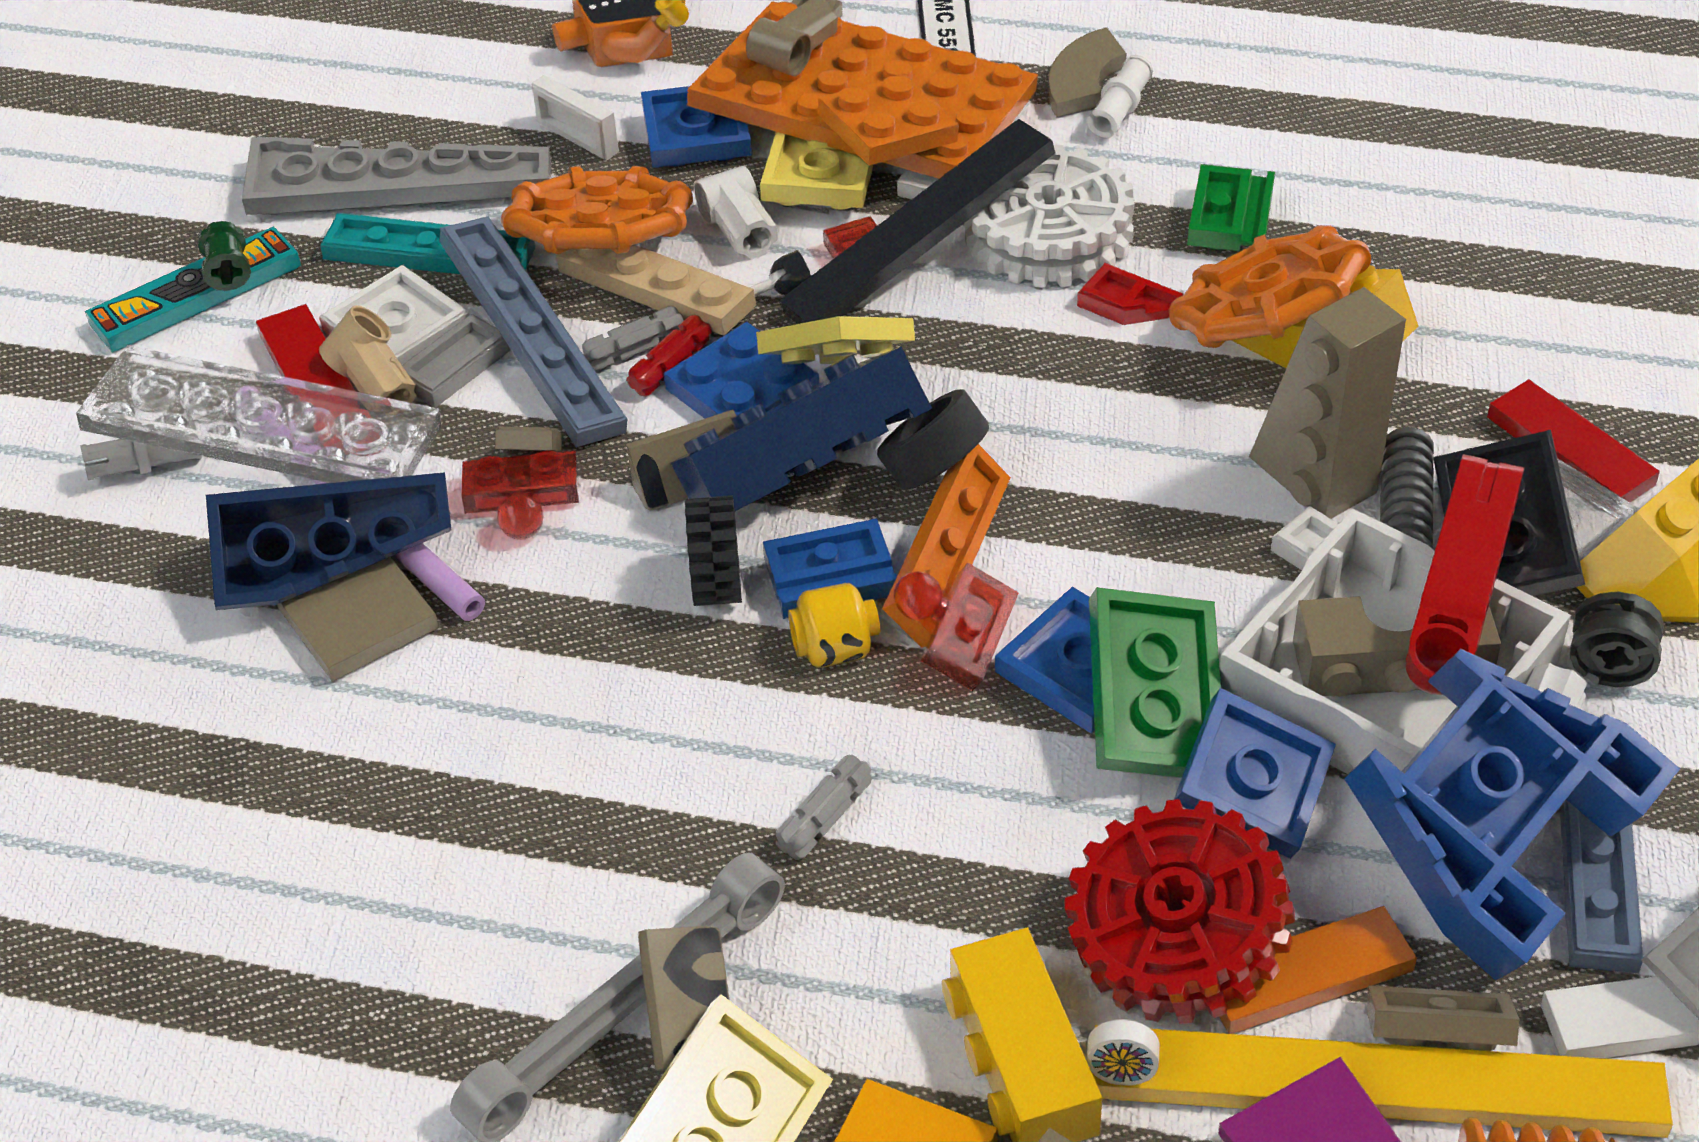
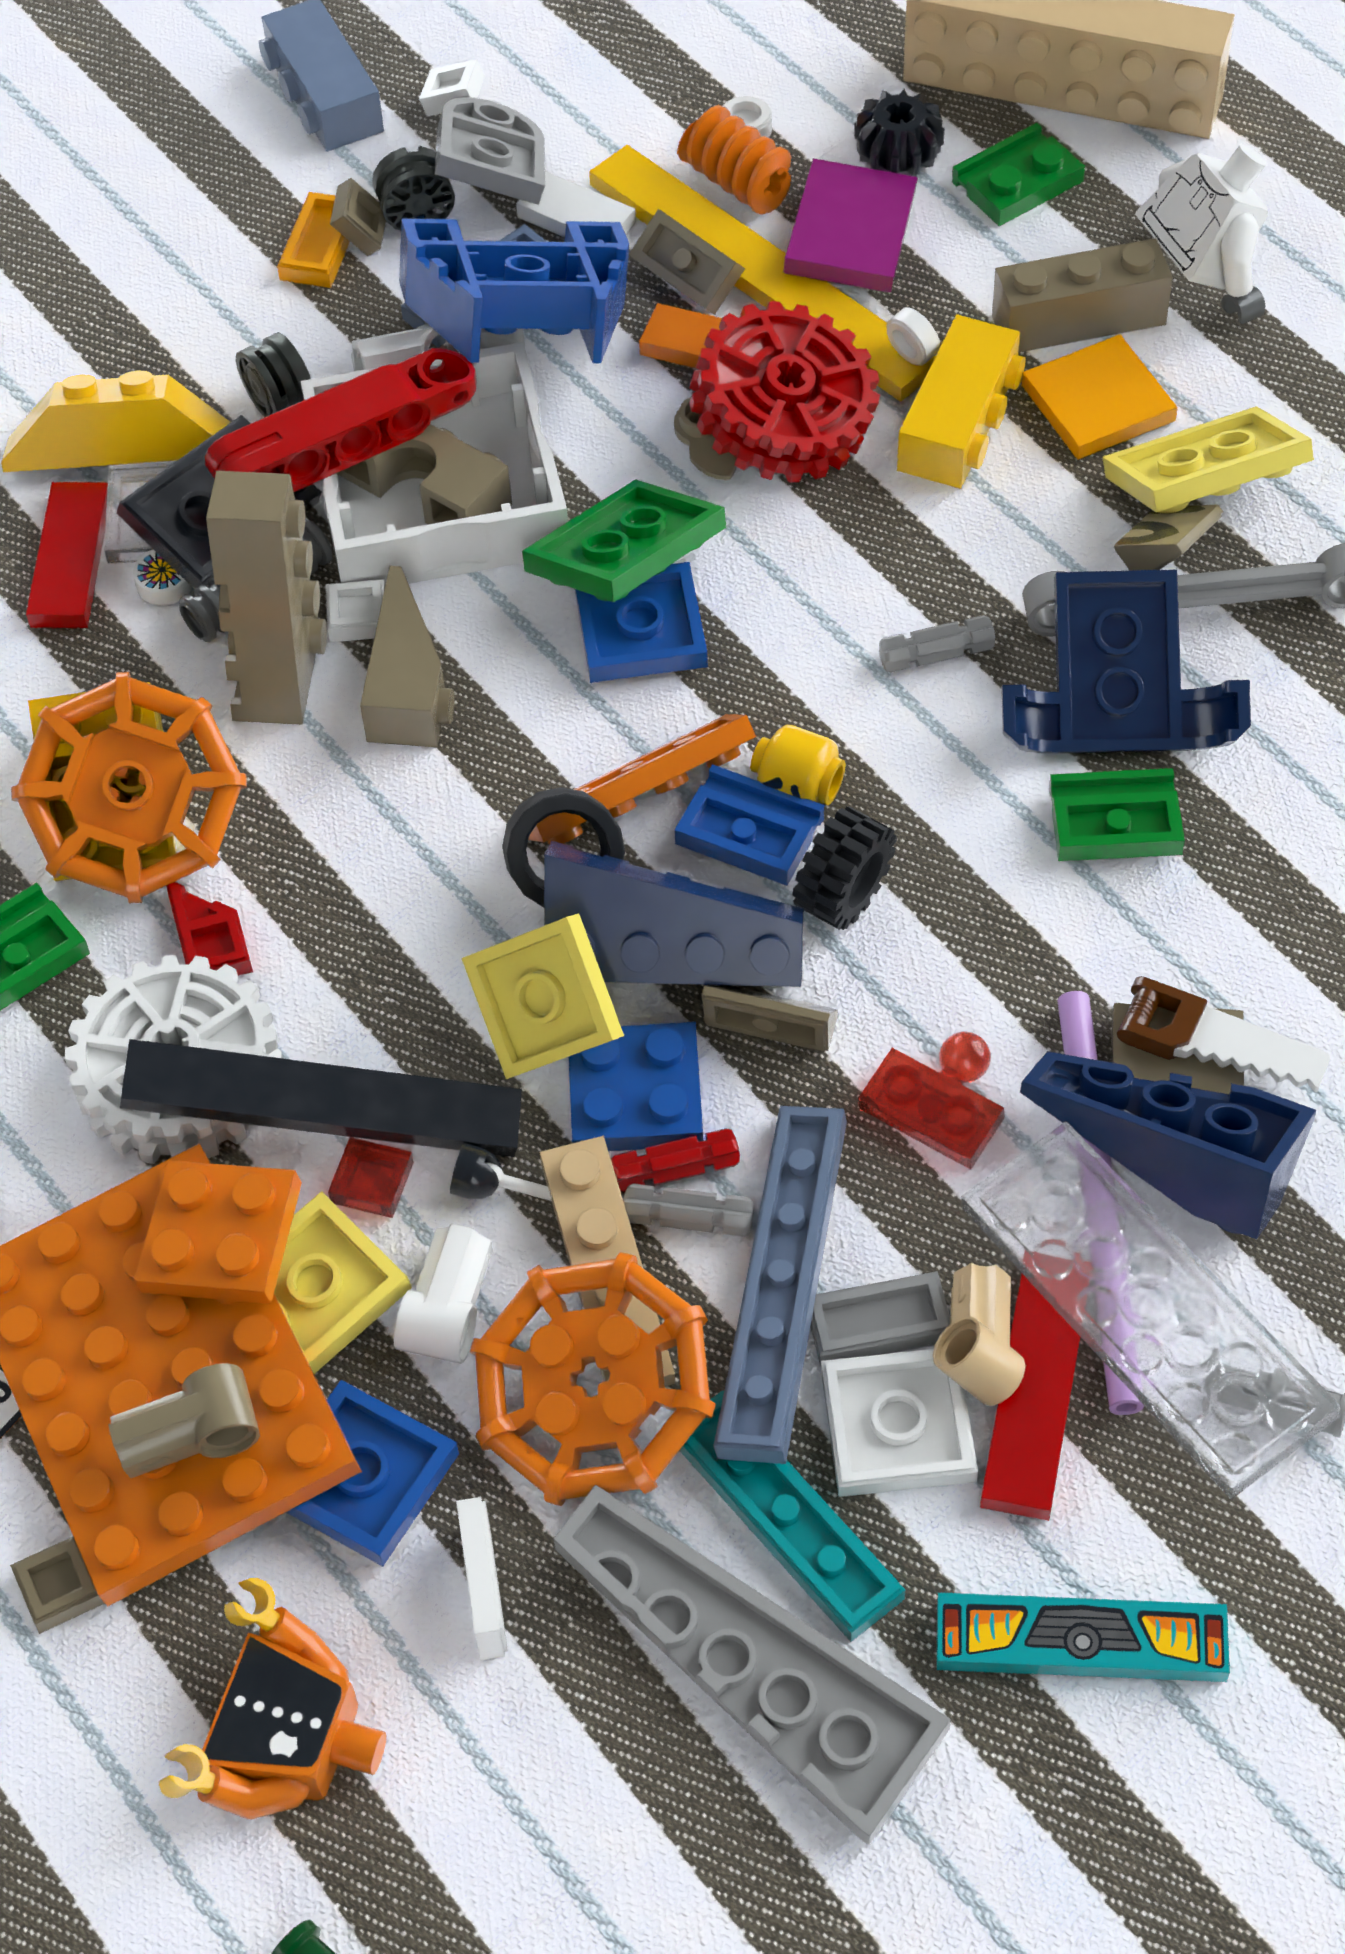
camera: 140 degrees left, 10 degrees up
dark green bush [197,221,251,291] -> none
dark tan tile [495,426,562,452] -> none
clear red plate [894,562,1019,691] -> none
plate [1174,688,1336,859] -> none
none -> dark tan slope [360,566,454,748]
none -> dark blue piece [1001,569,1251,753]
none -> green plate [1049,768,1185,861]
none -> piece [1117,976,1331,1092]

